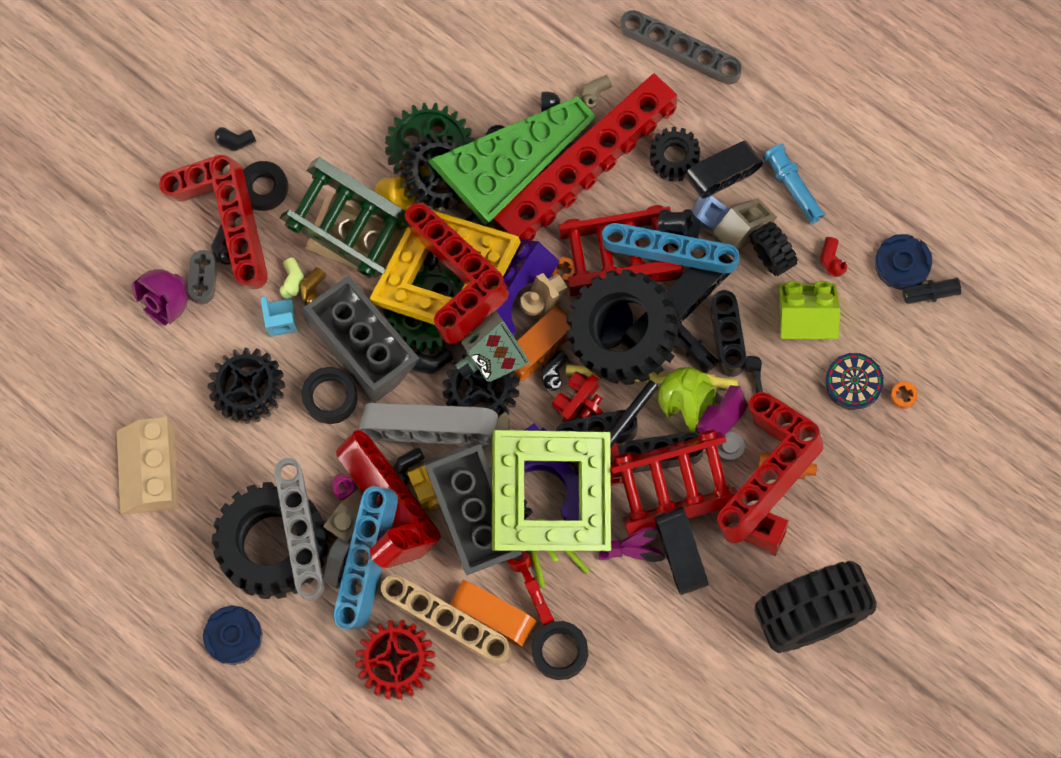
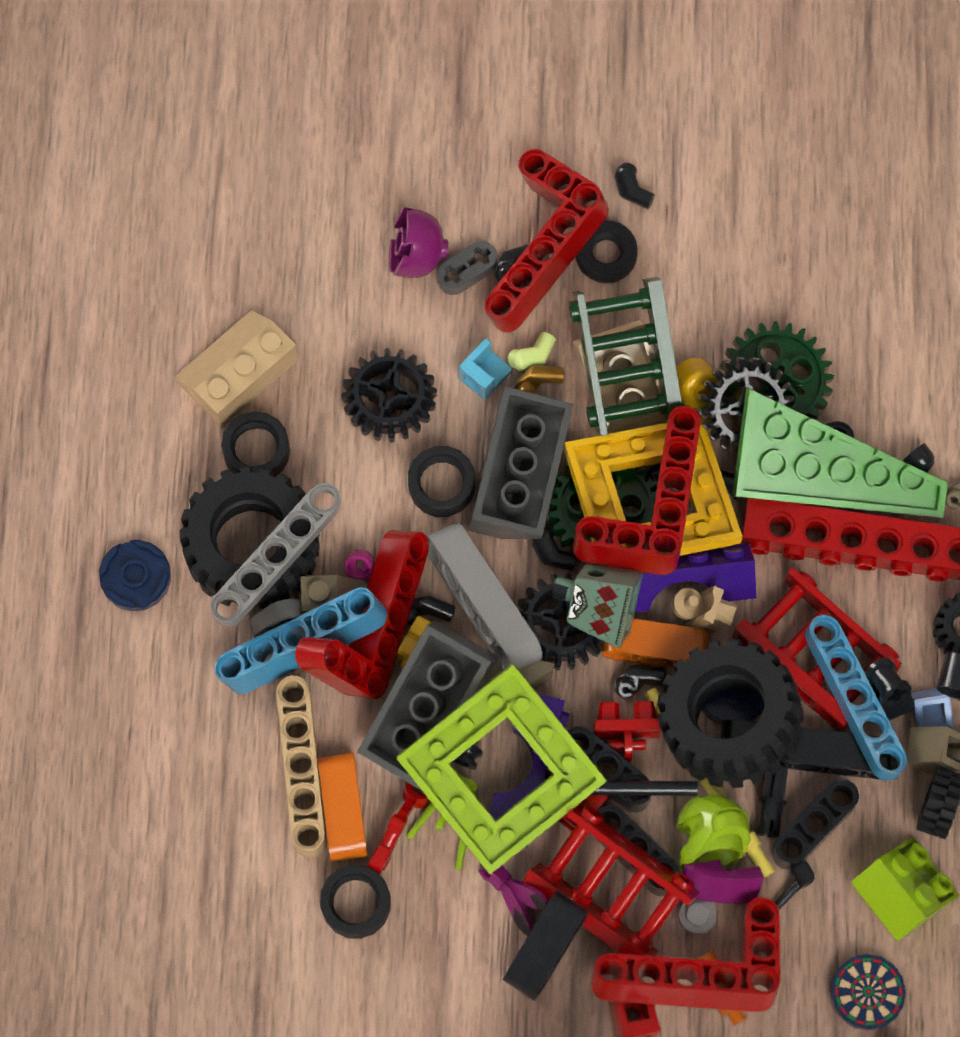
camera: 45 degrees right, 0 degrees up
red gear [355,619,436,700] -> none
orange bush [552,257,575,285] -> none
none -> black tyre [221,411,290,476]

